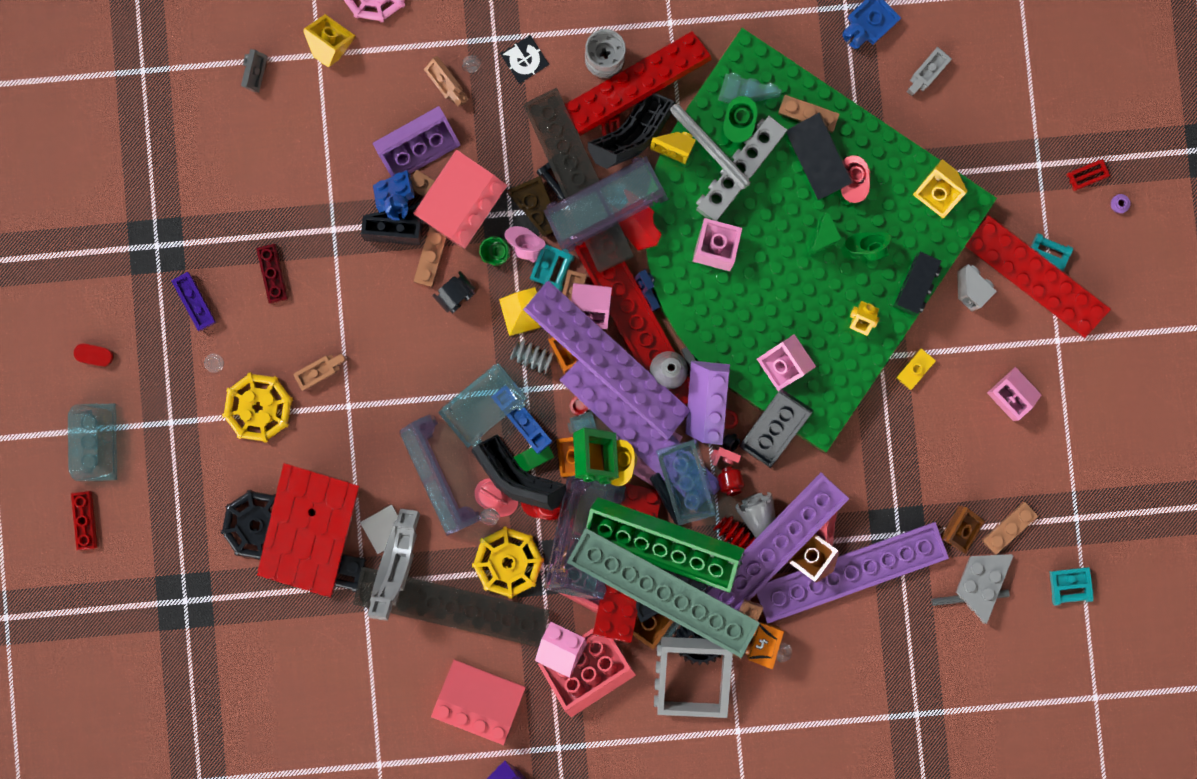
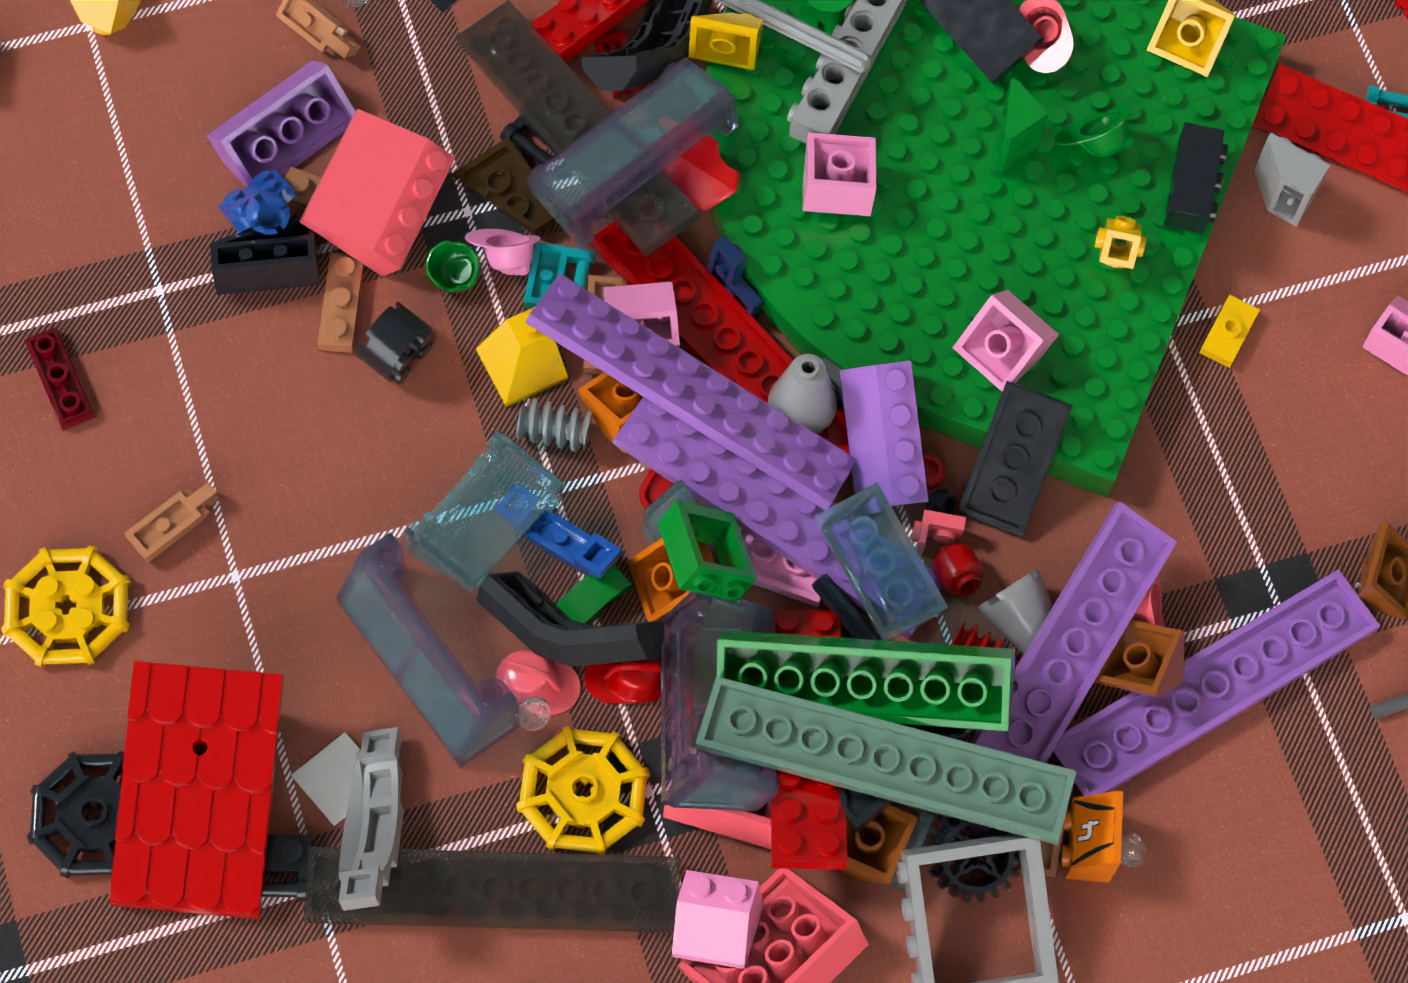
camera: 15 degrees left, 20 degrees down
yellow piece [611,440,637,486] -> none

